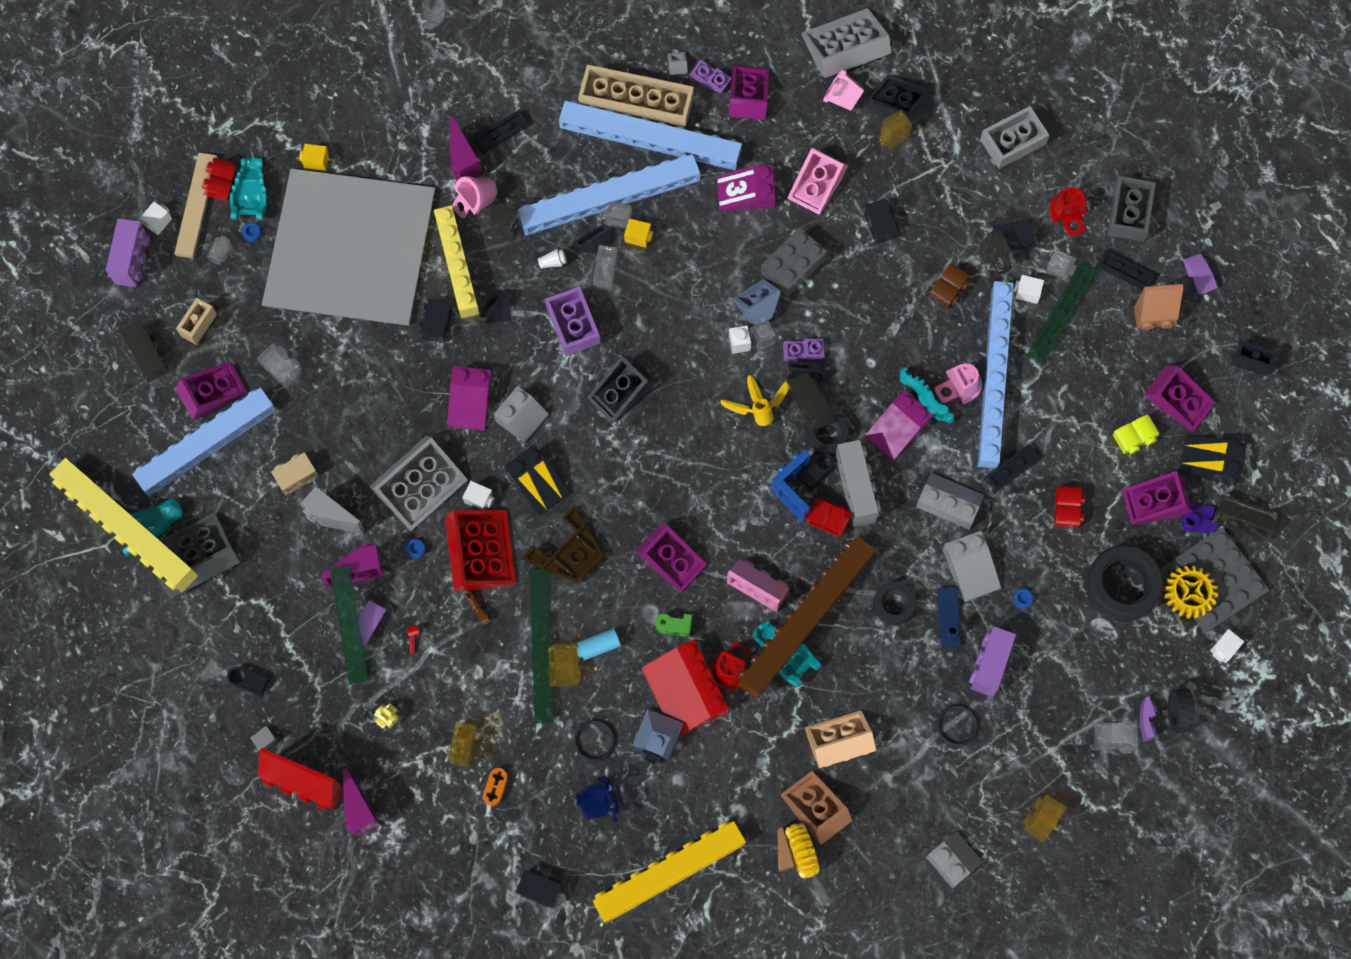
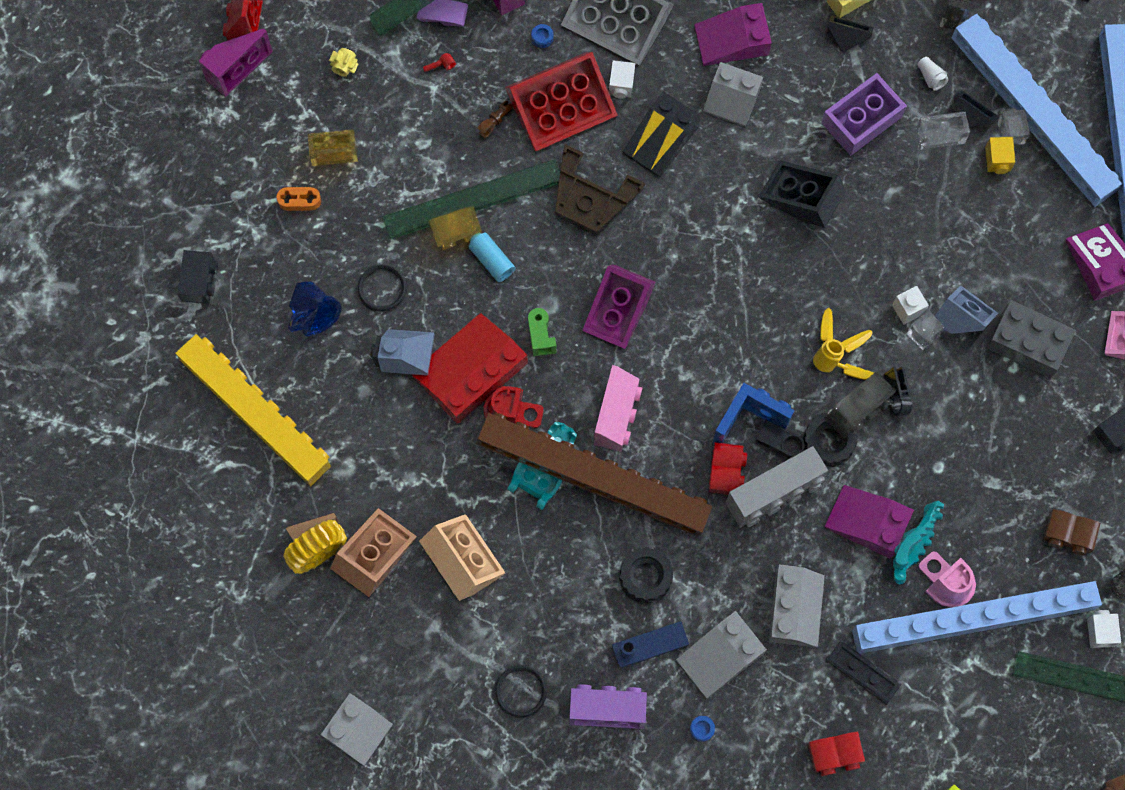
camera: 70 degrees right, 0 degrees up
medium lavender slope [783,339,825,361] -> none

